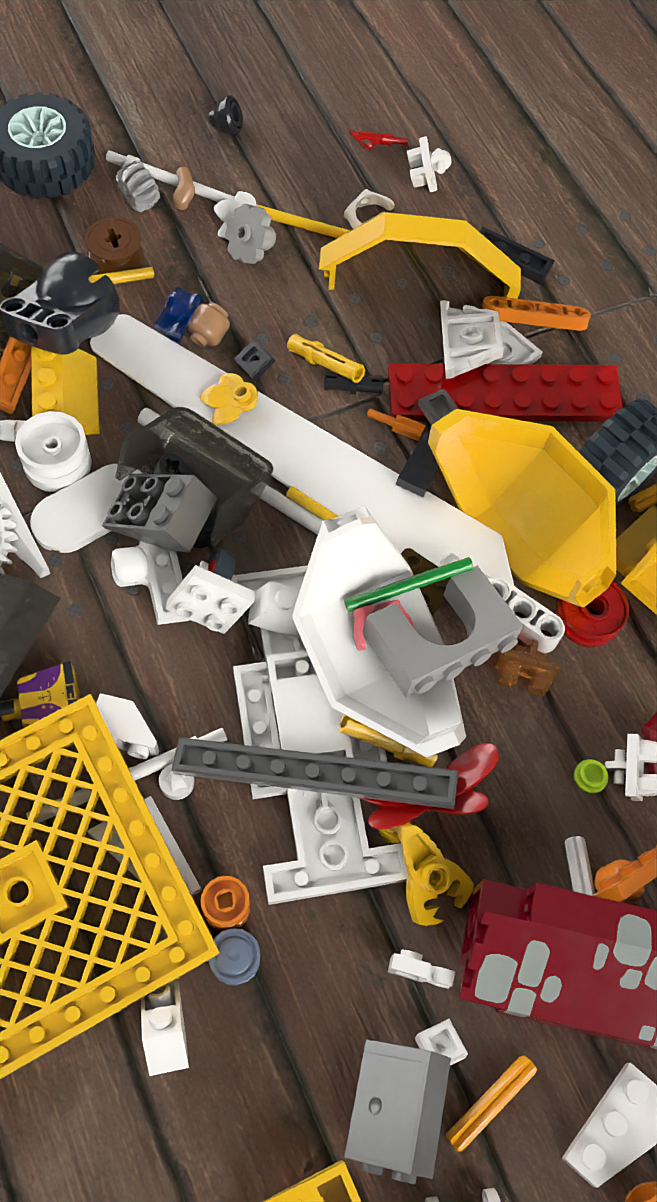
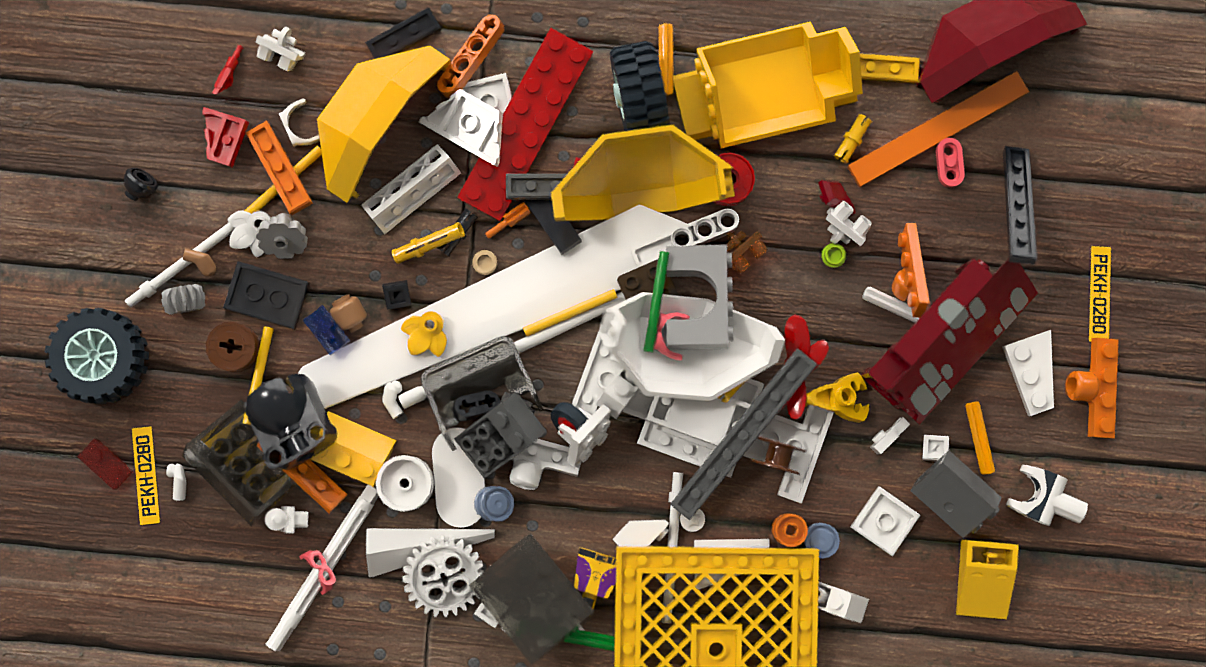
camera: 55 degrees left, 20 degrees up
none -> wing [202,107,249,168]
none -> black tile [223,261,310,329]
none -> orange tile [246,121,313,215]
none -> white fence [361,144,461,234]
none -> white arm [382,381,404,419]
none -> tan tile [472,250,498,276]
none -> sand blue wheel [474,486,514,522]
none -> reddish brown piece [751,437,807,475]
none -> white tile [850,486,920,556]

